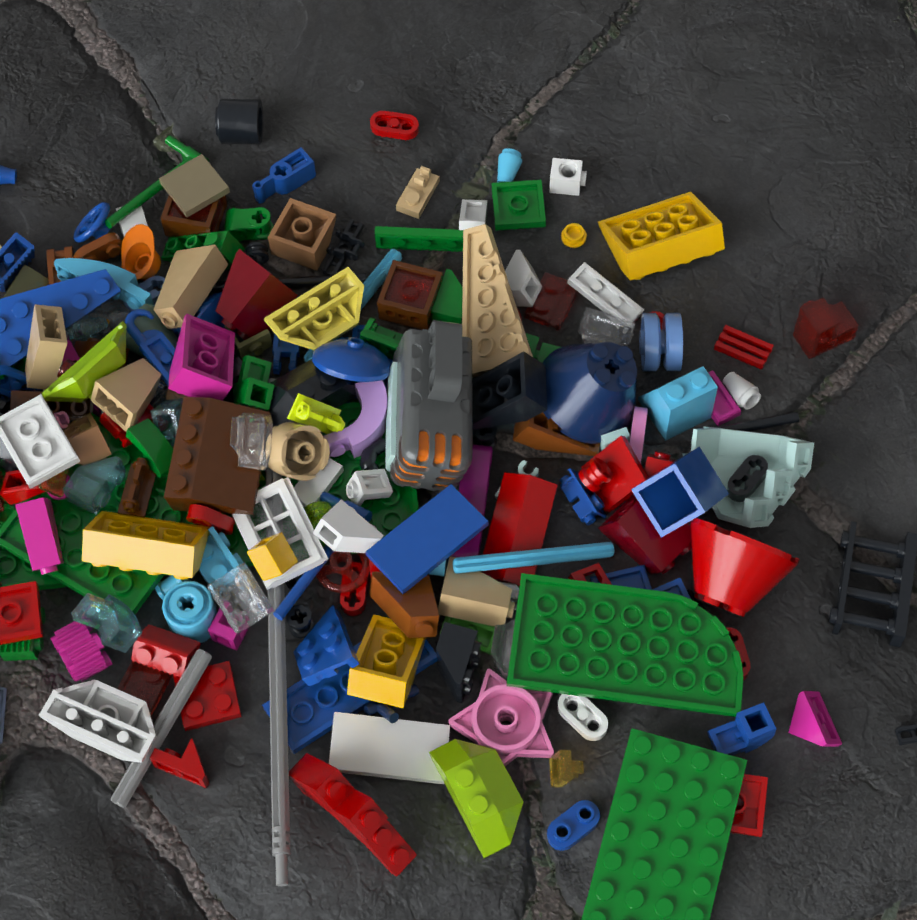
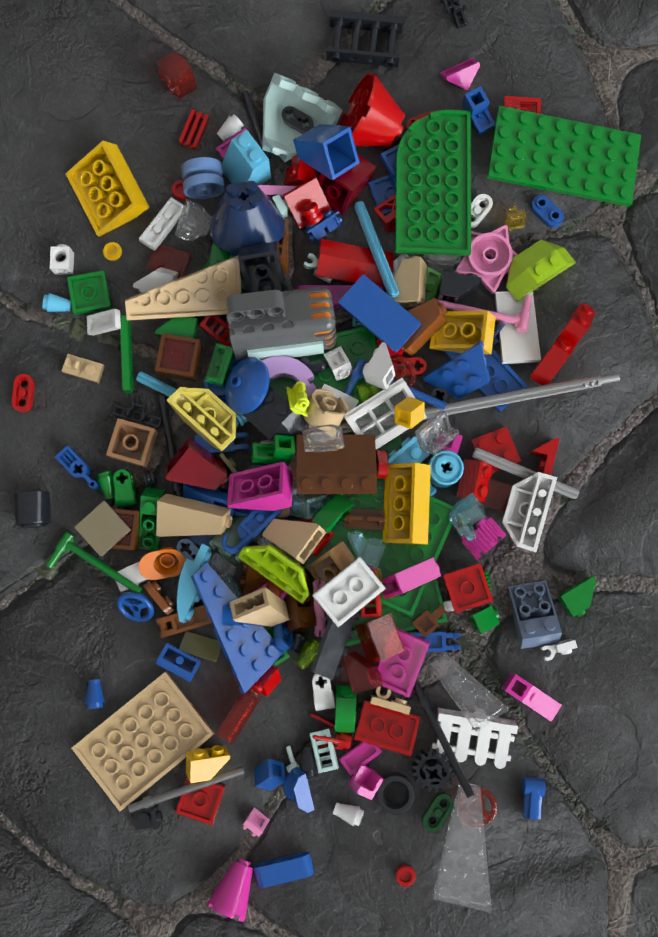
camera: 100 degrees left, 20 degrees up
none -> green cone [96,470,115,499]
none -> bright pink bar [433,295,532,333]

